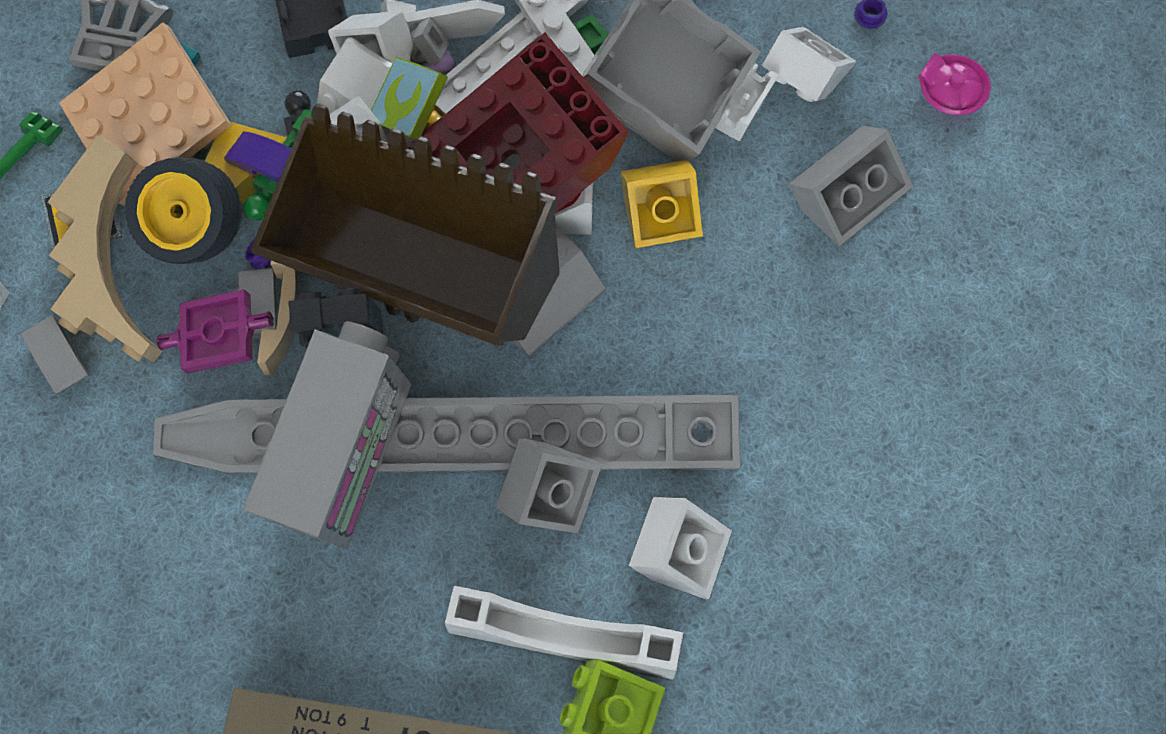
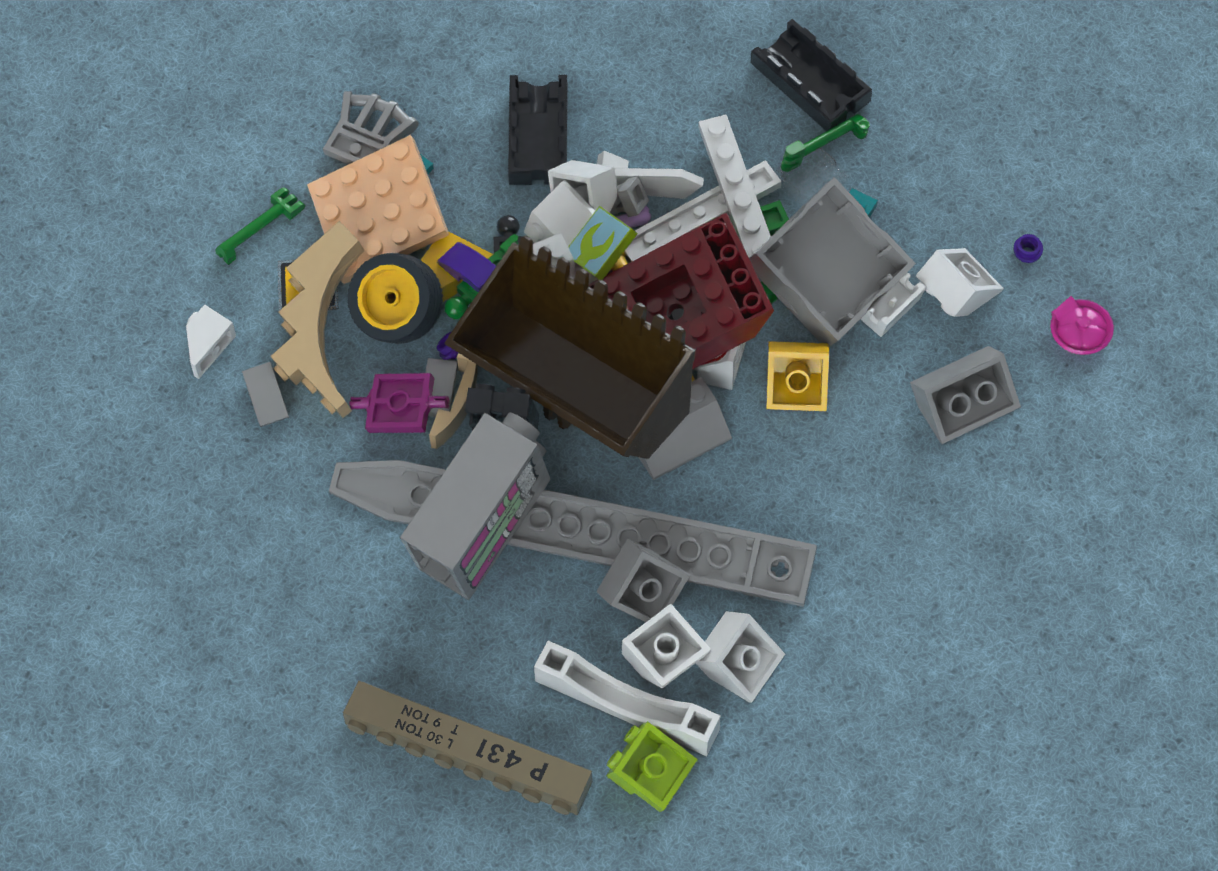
camera: 15 degrees right, 5 degrees down
none -> white slope [622,604,711,688]

